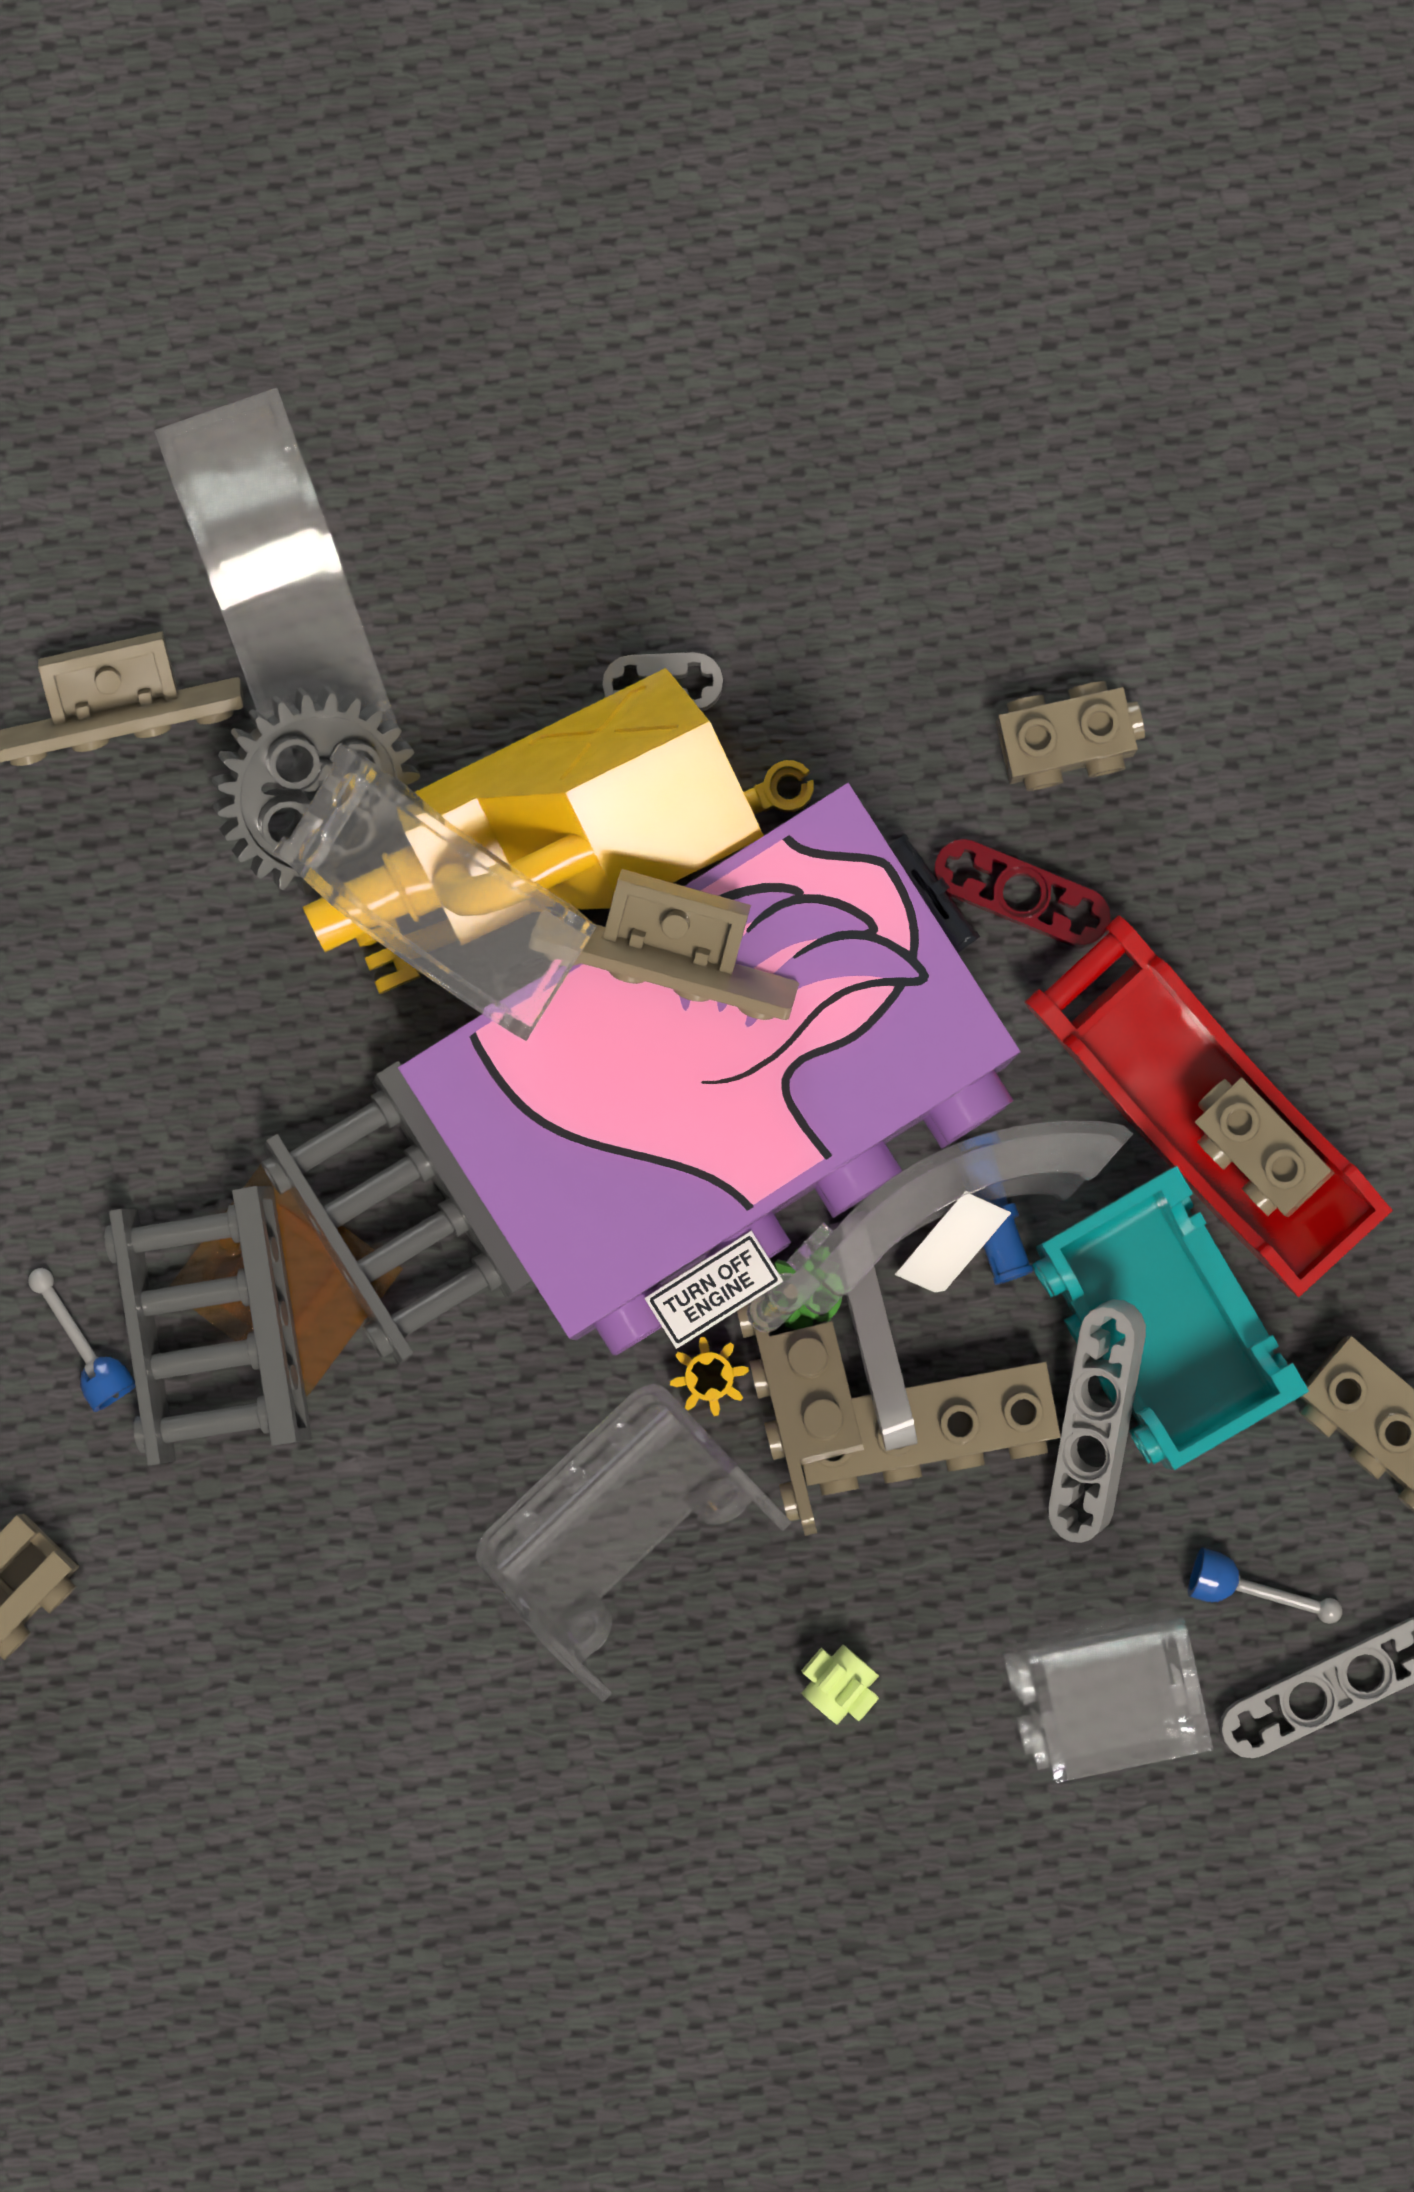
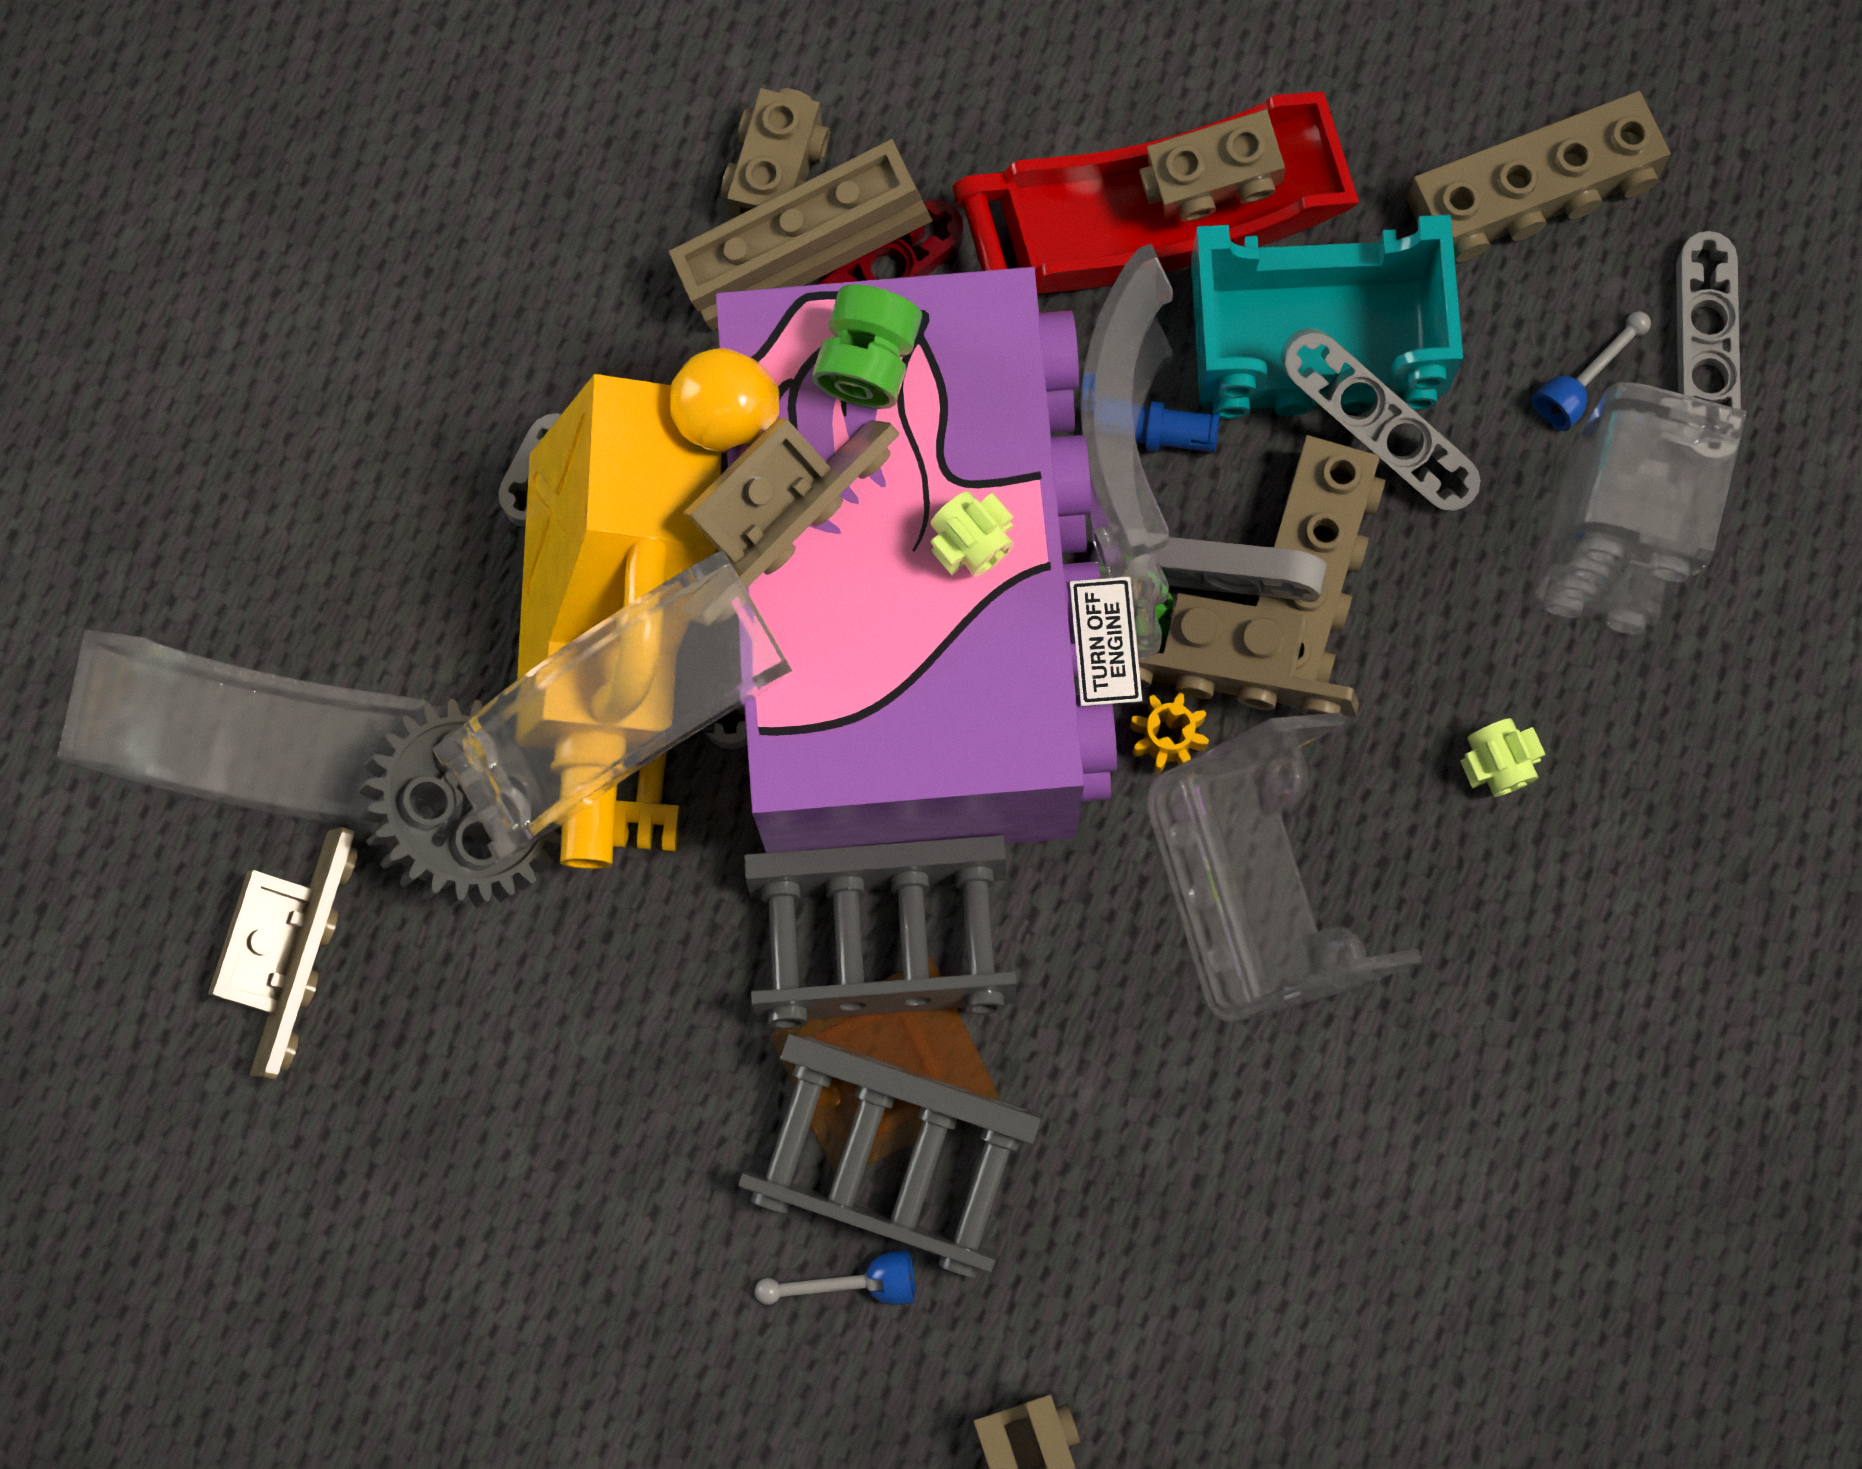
camera: 60 degrees left, 10 degrees down
white sticker [895,1191,1011,1292] -> none
none -> dark tan brick [669,139,932,331]
none -> yellow hair [670,348,779,453]
none -> bright green wheel [812,284,922,409]
none -> yellowish green gear [930,491,1014,577]

